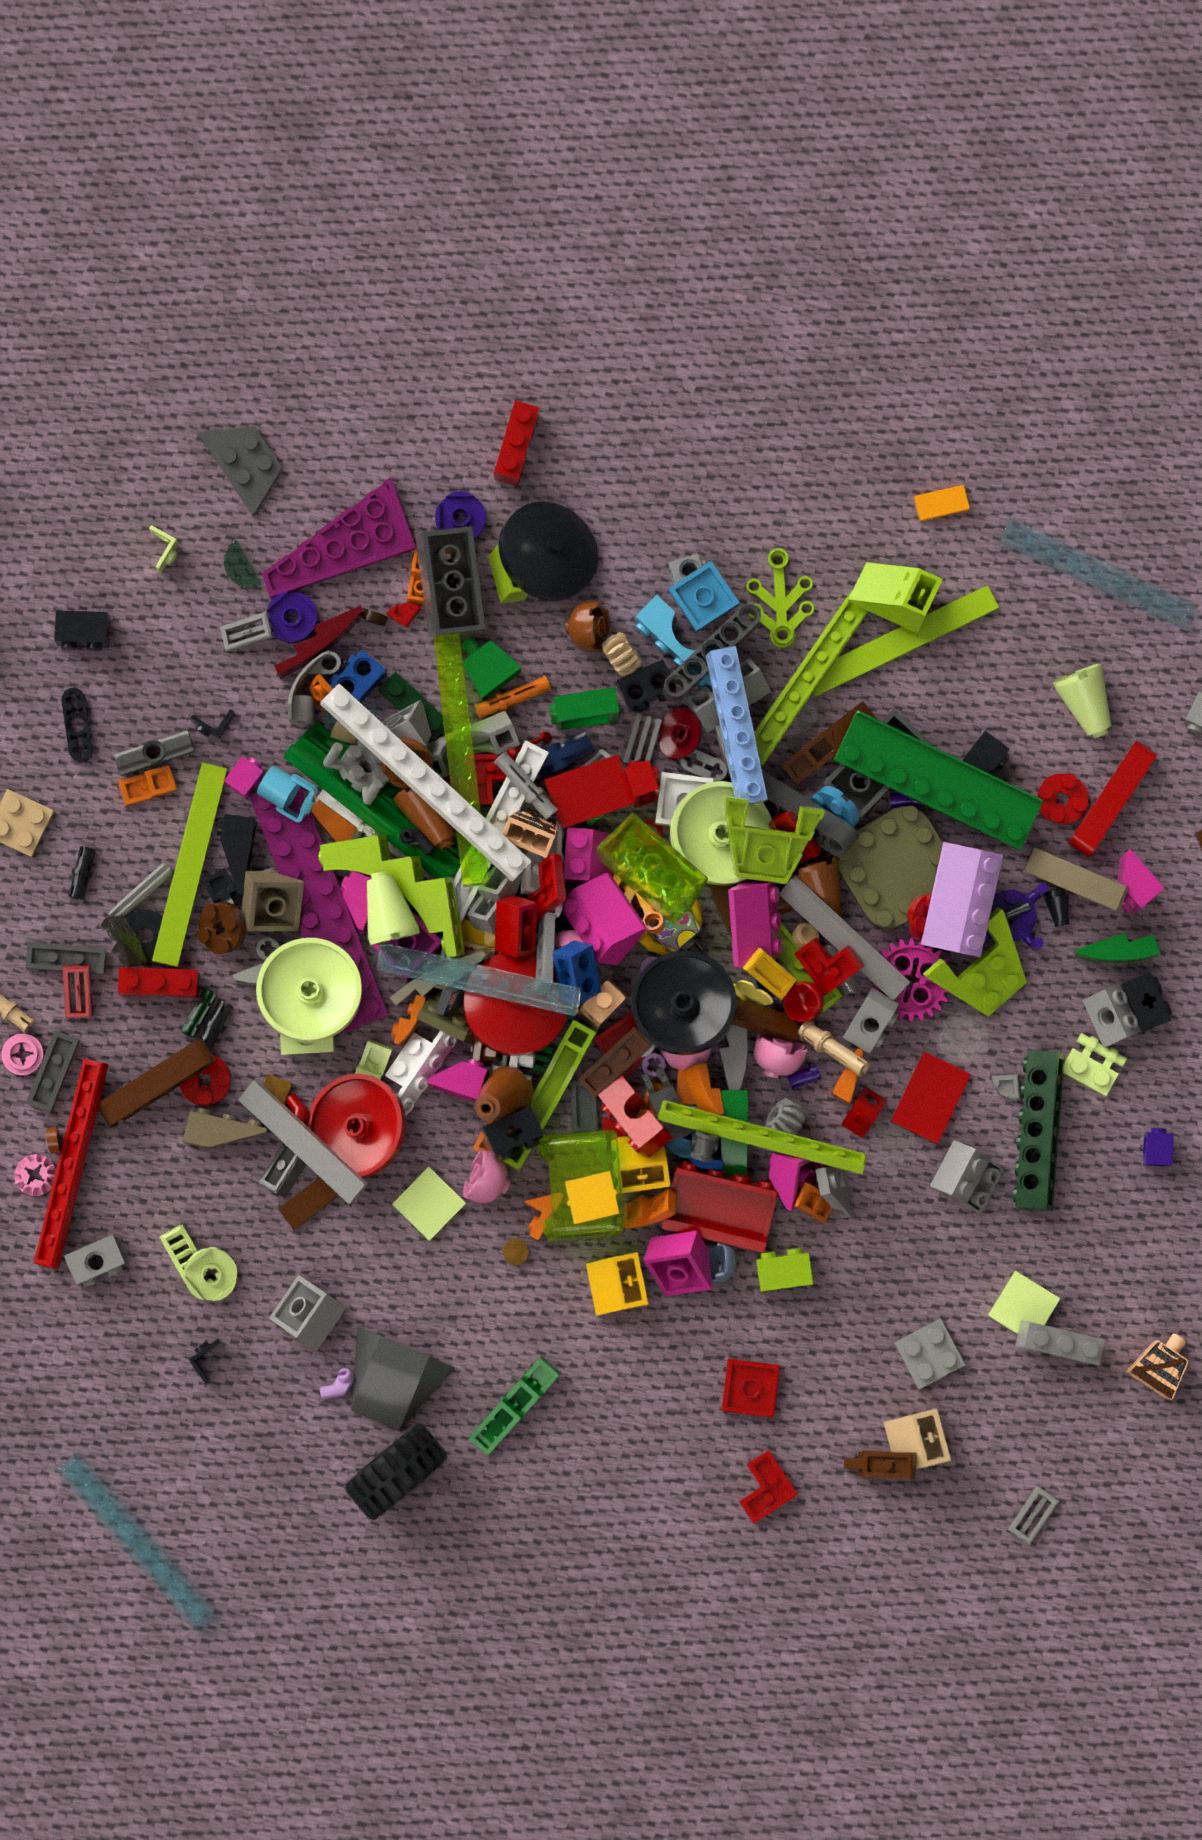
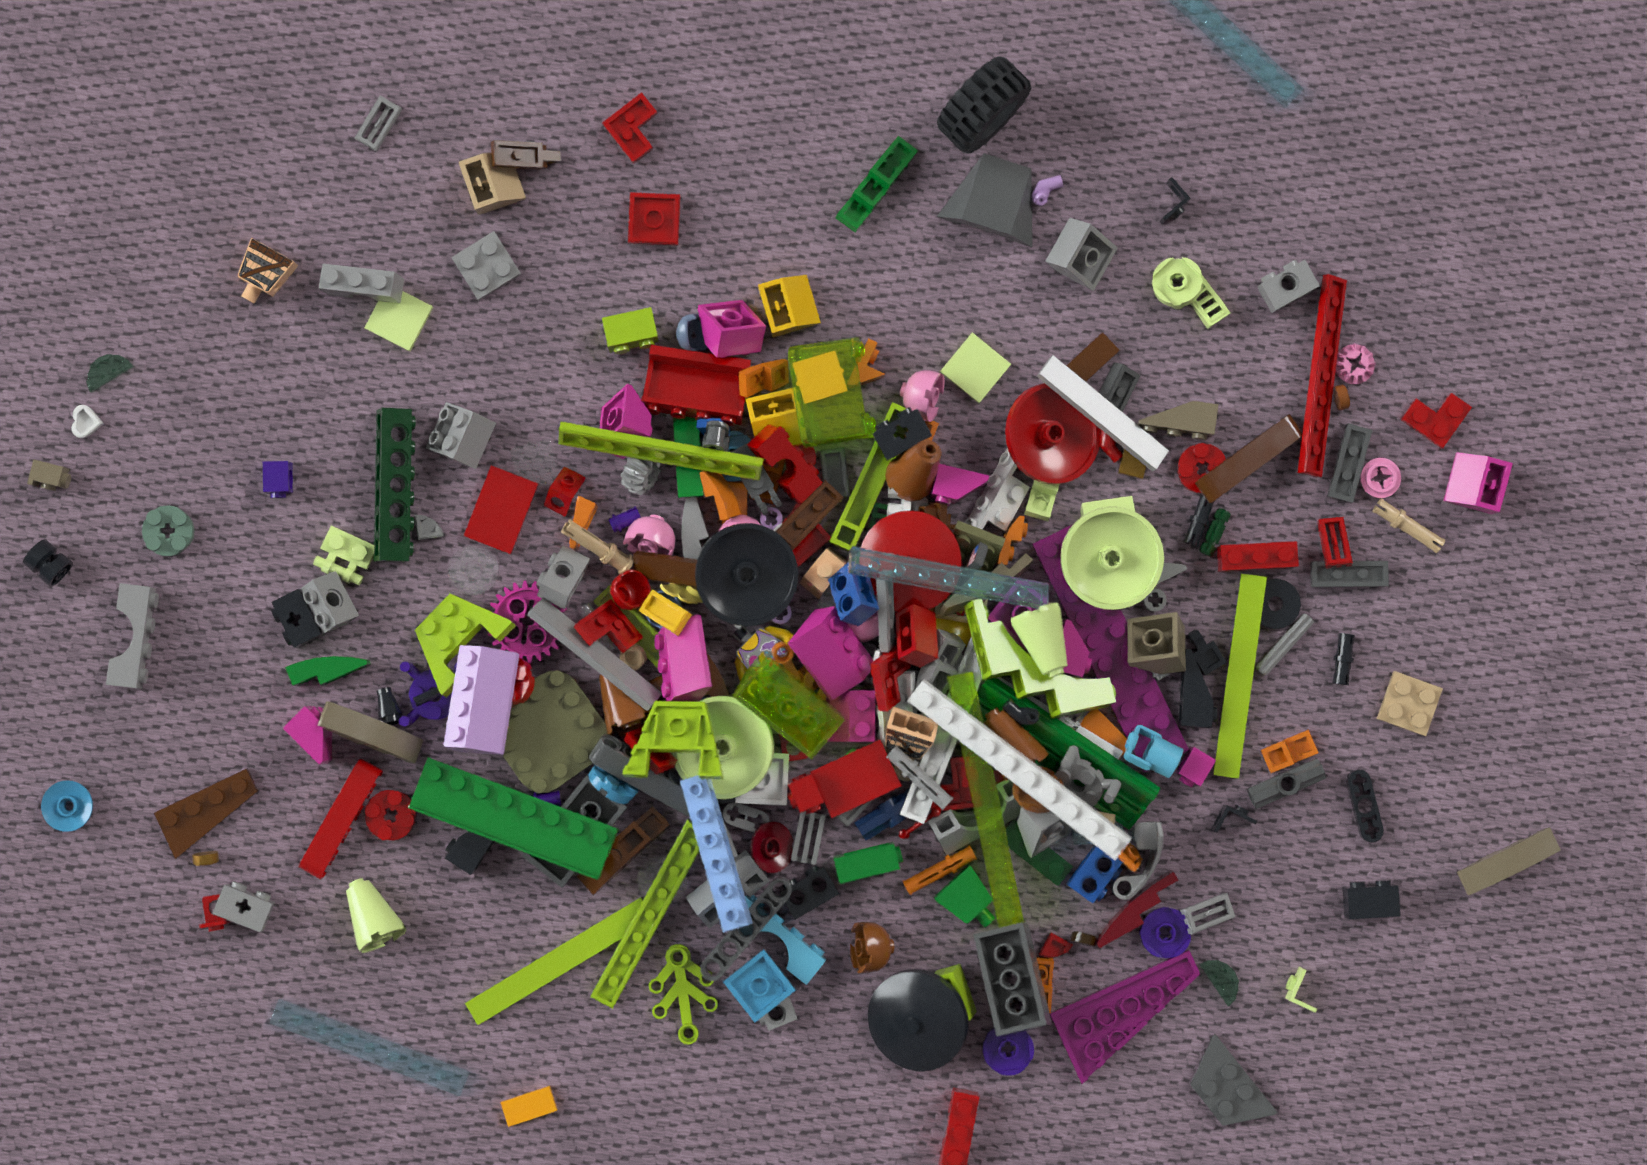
camera: 175 degrees right, 5 degrees up
clear smoke slope [101,915,147,968] -> none
reddish brown plate [197,901,246,954] -> none
pearl gold tile [503,1239,529,1265] -> none
tan gear [602,632,642,677] -> none
orange slope [794,1182,832,1224] -> none
light grey wing [816,1167,853,1218] -> none
lime slope [848,562,943,633] -> none

